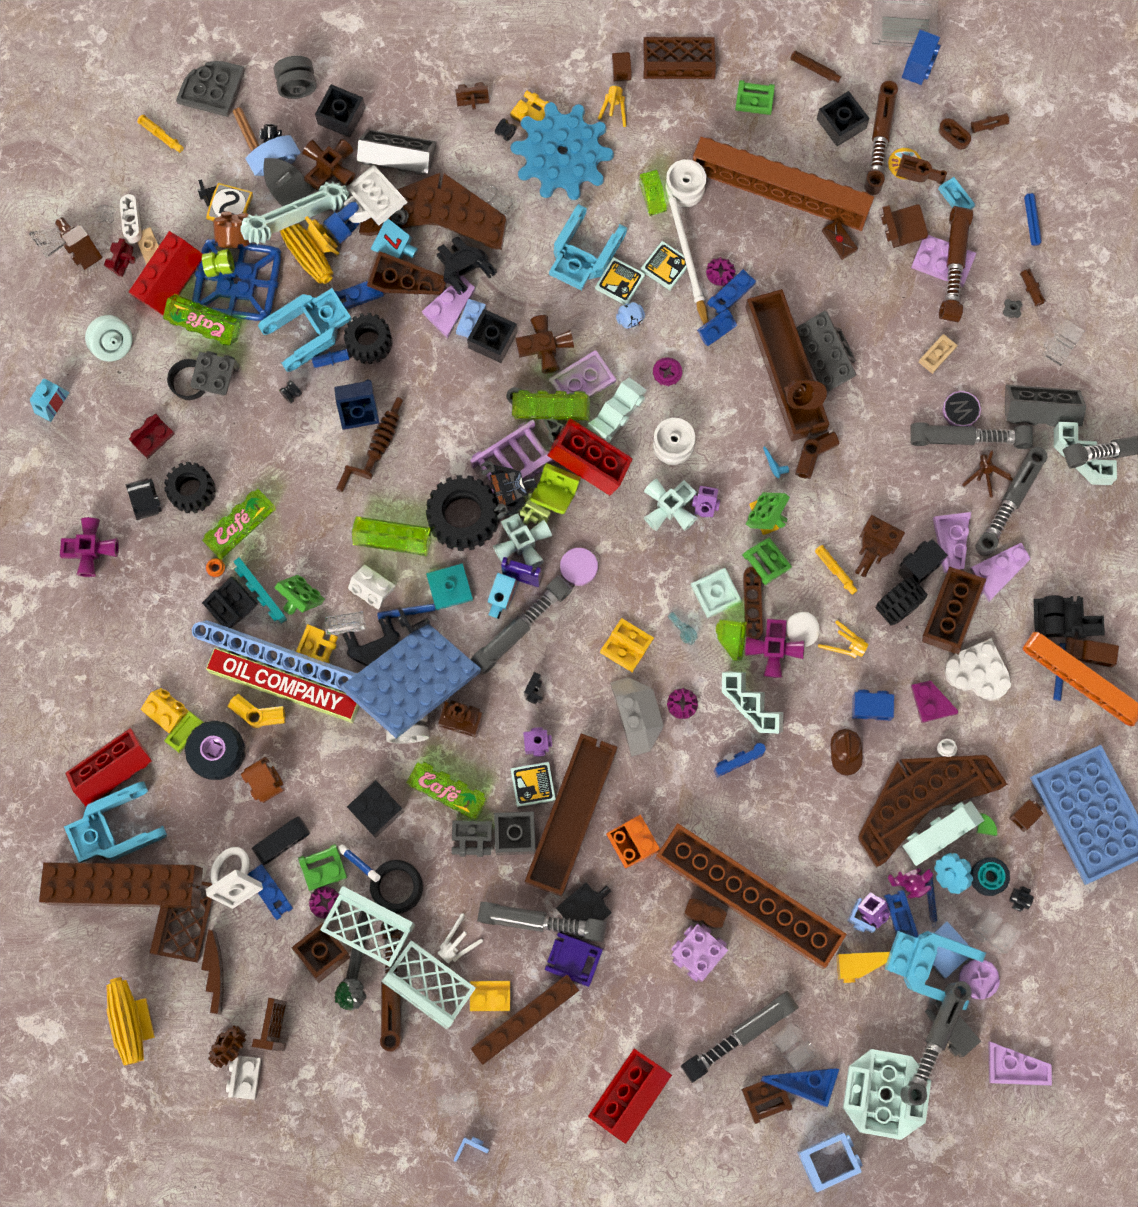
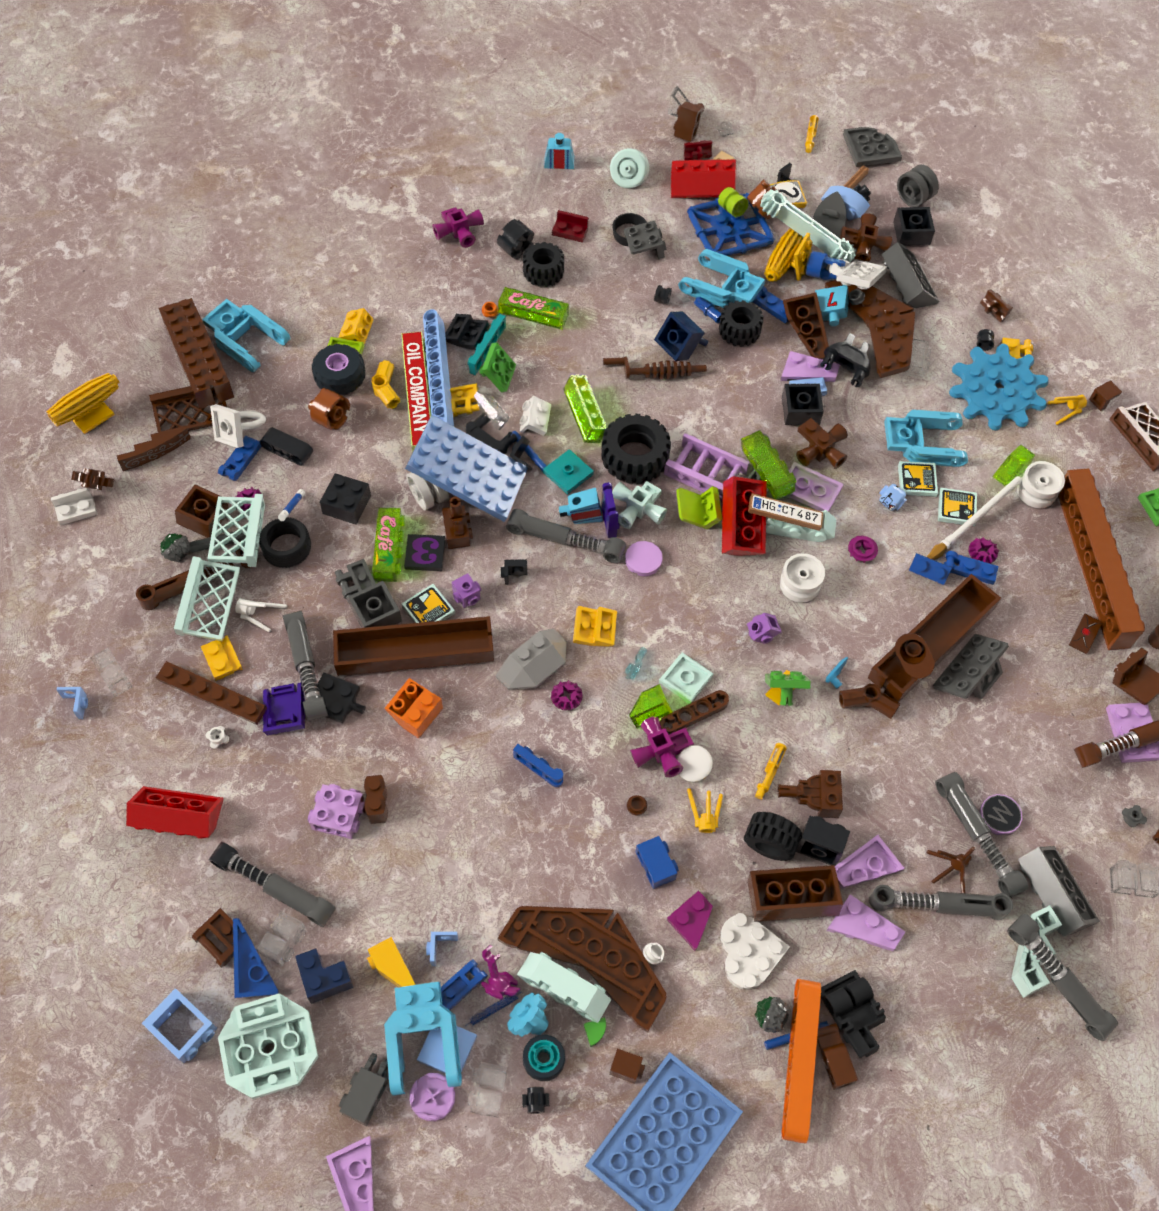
camera: 60 degrees right, 15 degrees down
red slope [65,728,152,807] -> none
white beam [120,194,142,243] -> none
clear neon green brick [163,294,242,346] -> none
reddish brown fence [252,997,287,1051] -> none
bright green plate [298,844,347,892] -> none
torso [481,461,537,519] -> none
yellowish green hips [520,493,551,525] -> none
light aqua brick [644,478,698,531] -> none
dark orange brick [655,823,847,970] -> none
light aqua brick [722,671,784,734] -> none
bright green plate [742,537,792,586] -> none
reddish brown piece [830,729,863,776] -> none
medium lavender brick [858,892,890,928] -> none
dark grey piece [900,981,972,1106] -> none
tan plate [918,334,958,374] -> none
none -> white plate [206,726,229,749]
none -> dark blue brick [295,948,354,1004]
none -> black tile [404,534,446,571]
none -> reddish brown plate [627,795,647,816]
none -> tile [748,493,823,531]
none -> dark grey piece [754,996,790,1033]

